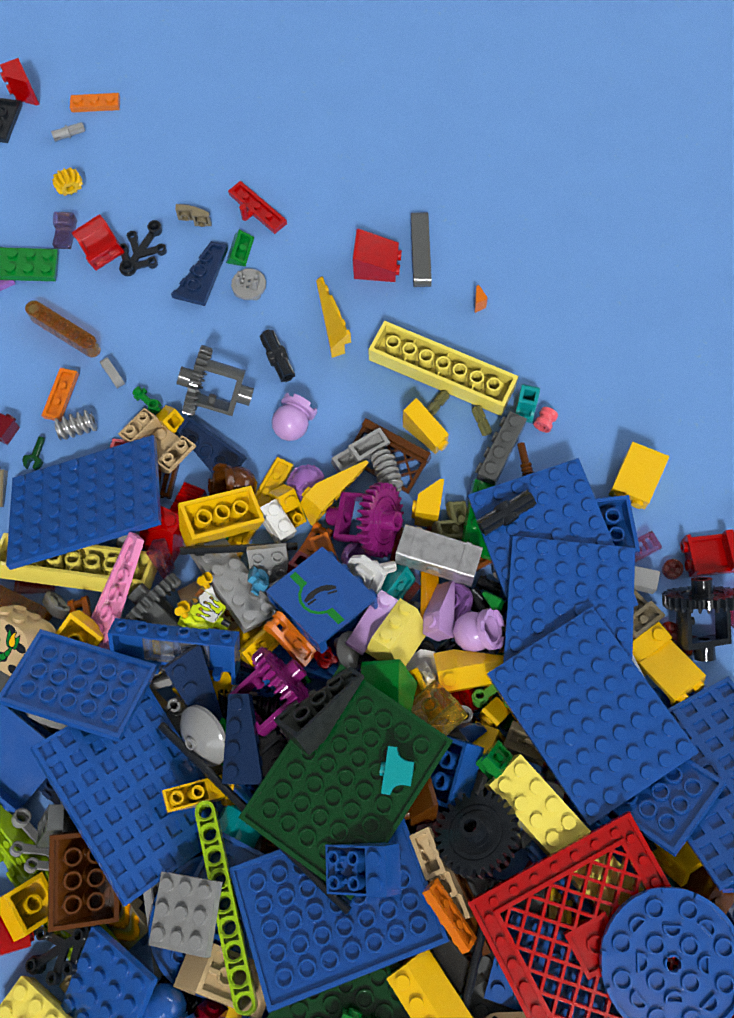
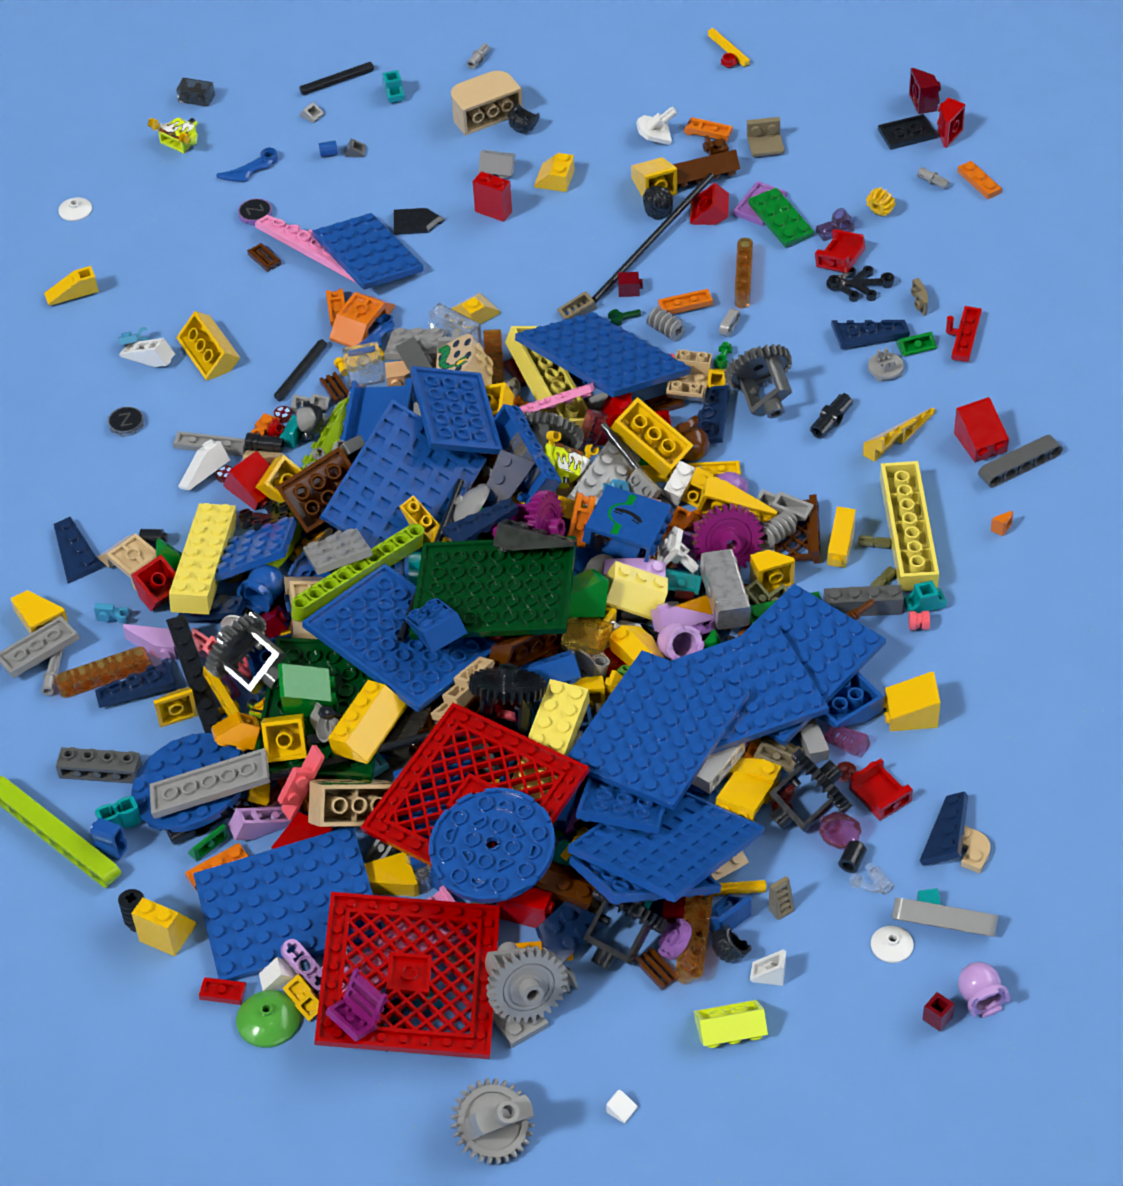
camera: 60 degrees right, 20 degrees down
lavender tile [271,393,317,441] -> none
red plate [314,646,338,669] -> none
teal brick [379,746,415,795] -> none
orange plate [422,878,477,954] -> none
dark blue tile [457,722,487,743] -> none
black piece [476,490,537,536] -> none
green slope [476,740,514,779] -> none

